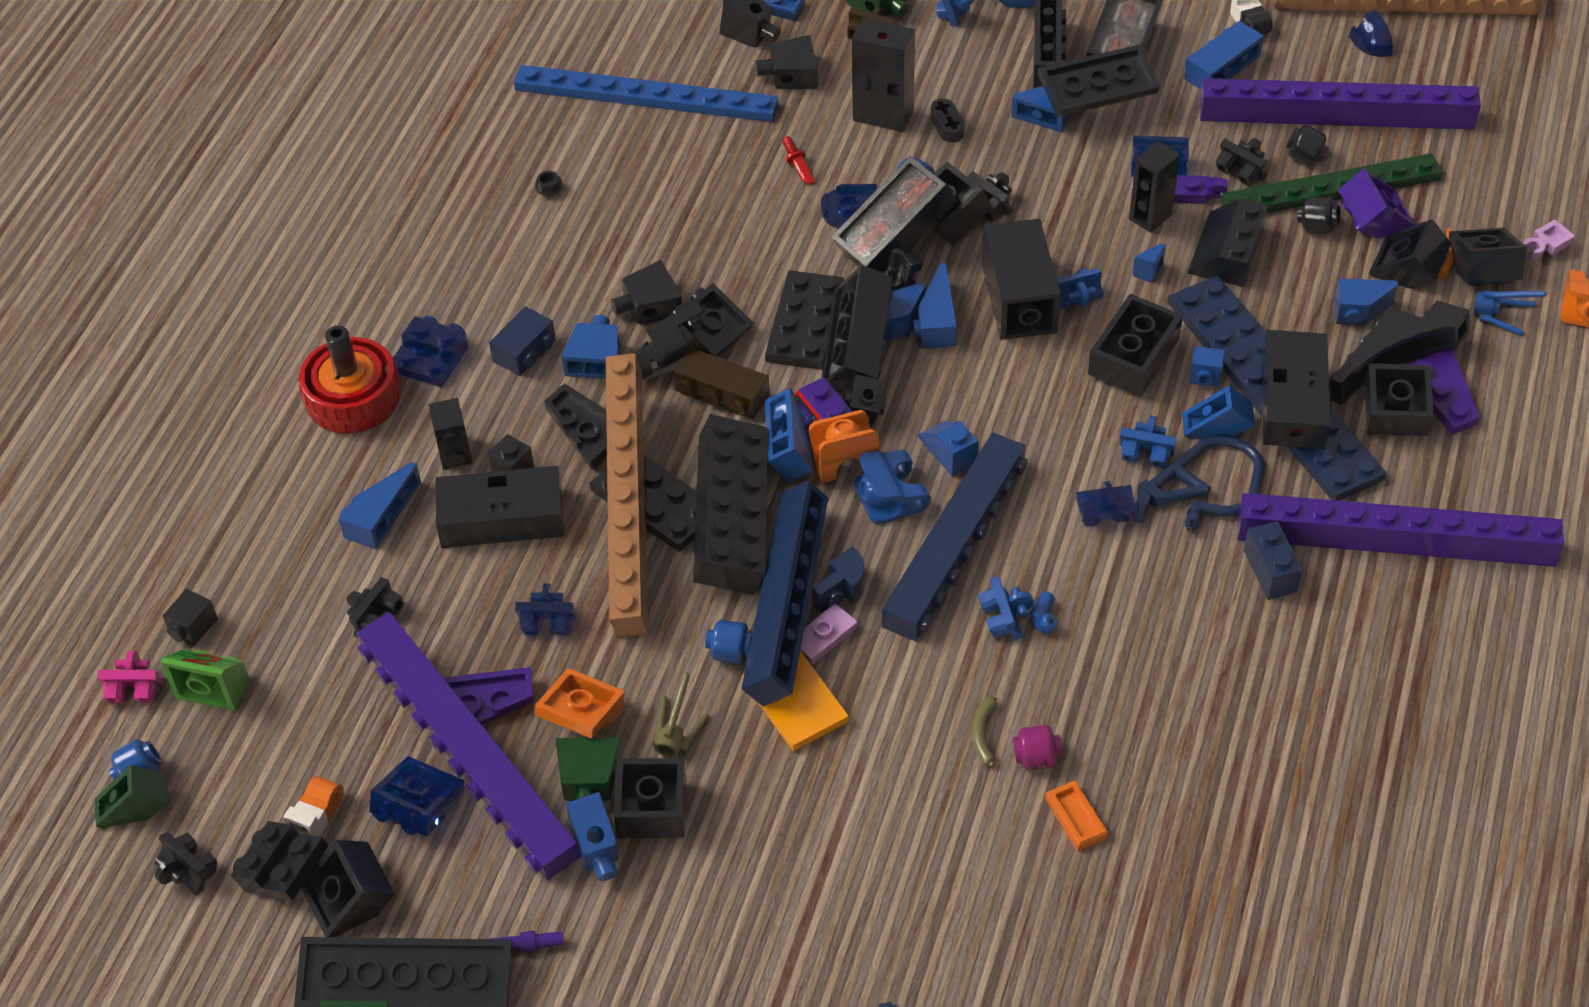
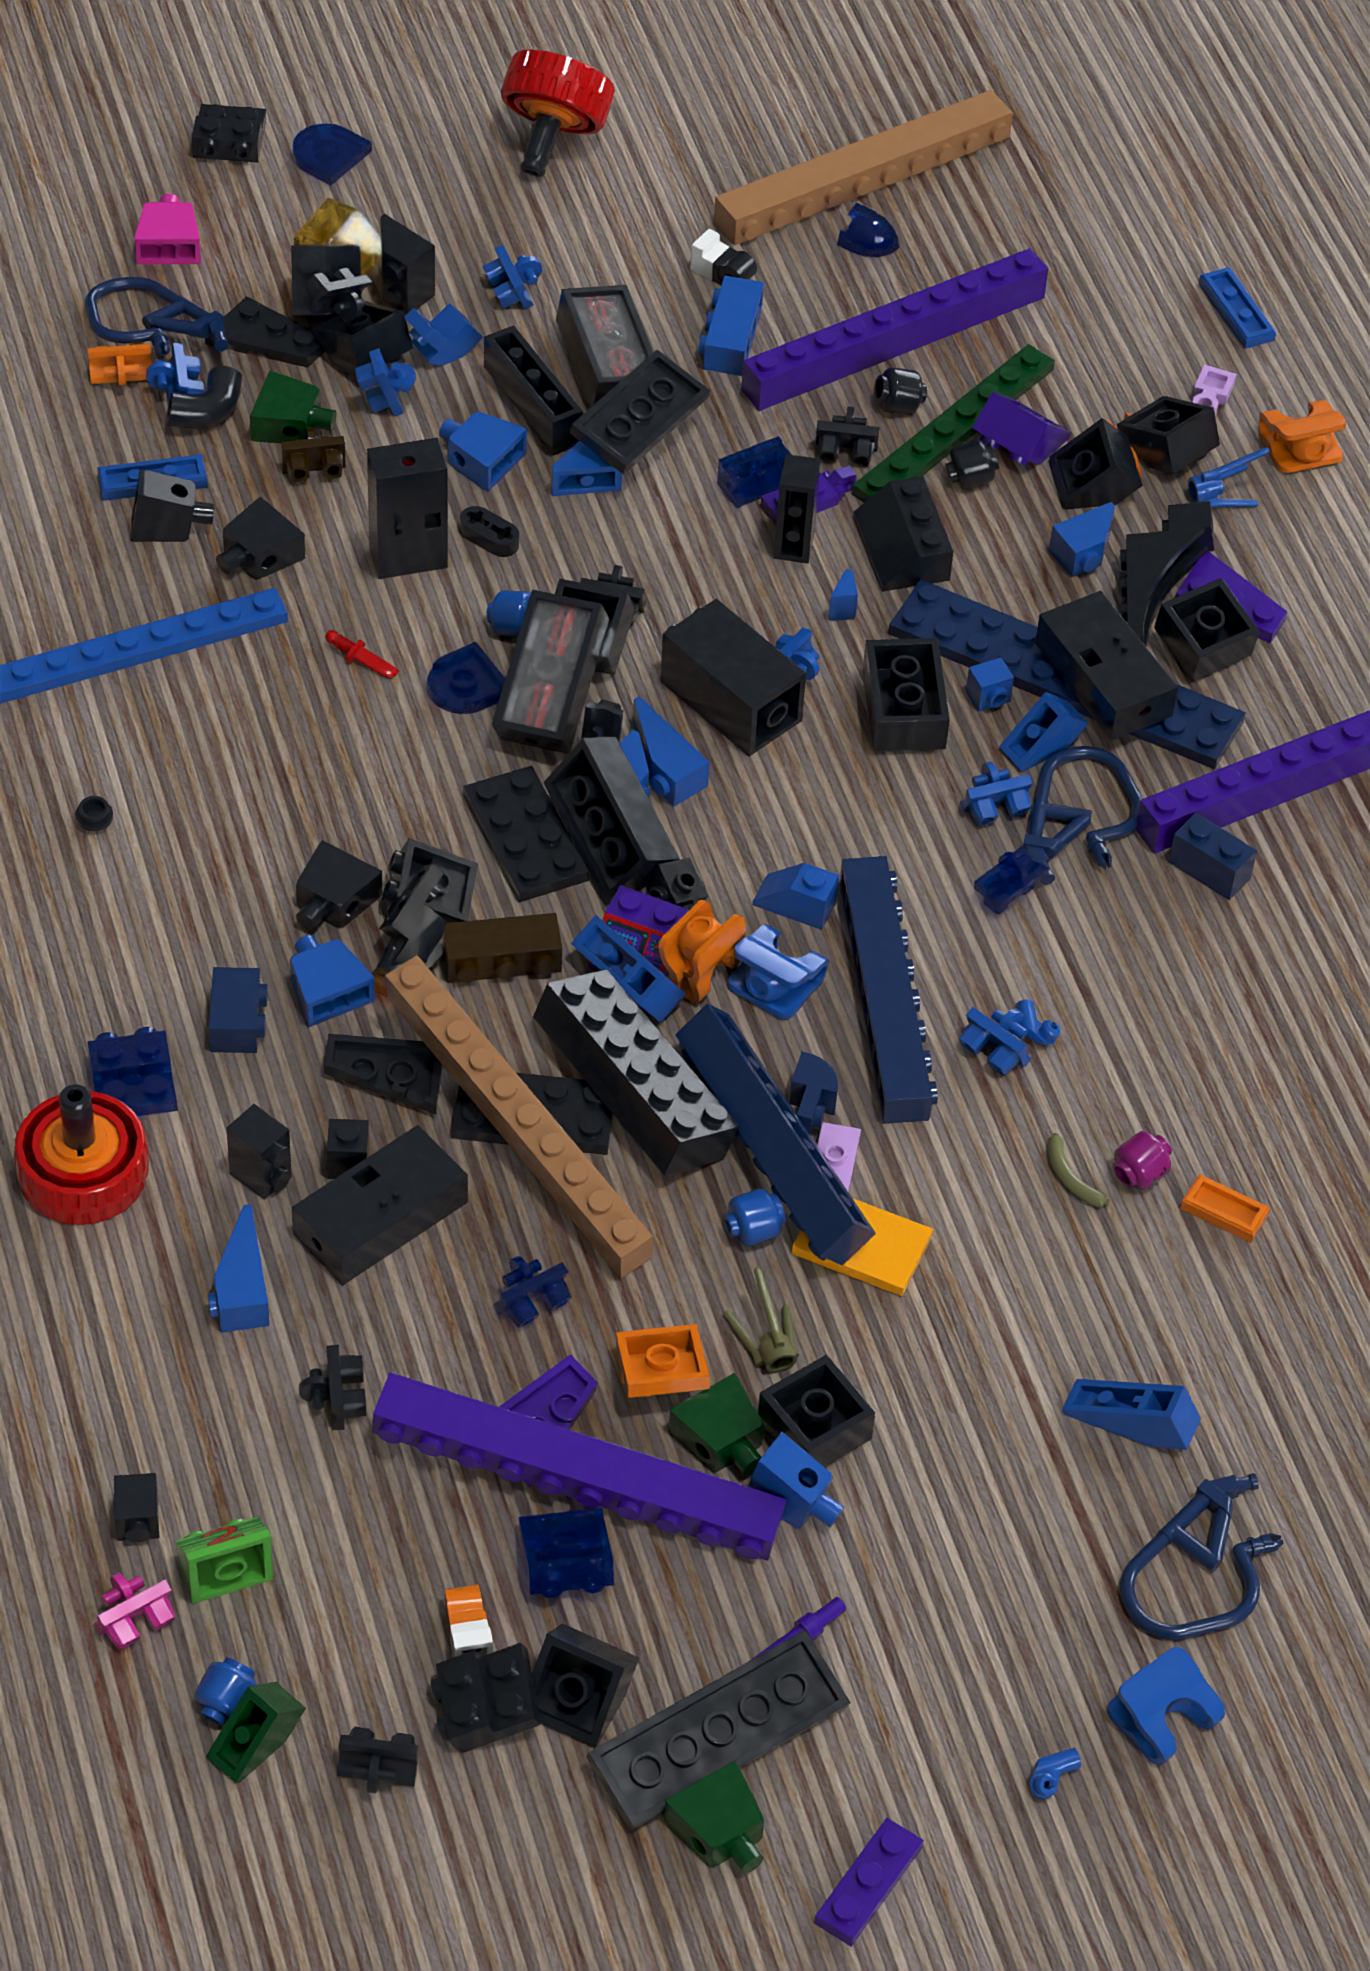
camera: 40 degrees left, 0 degrees up
none -> blue torso [439,412,527,492]
none -> blue slope [1062,1379,1201,1450]

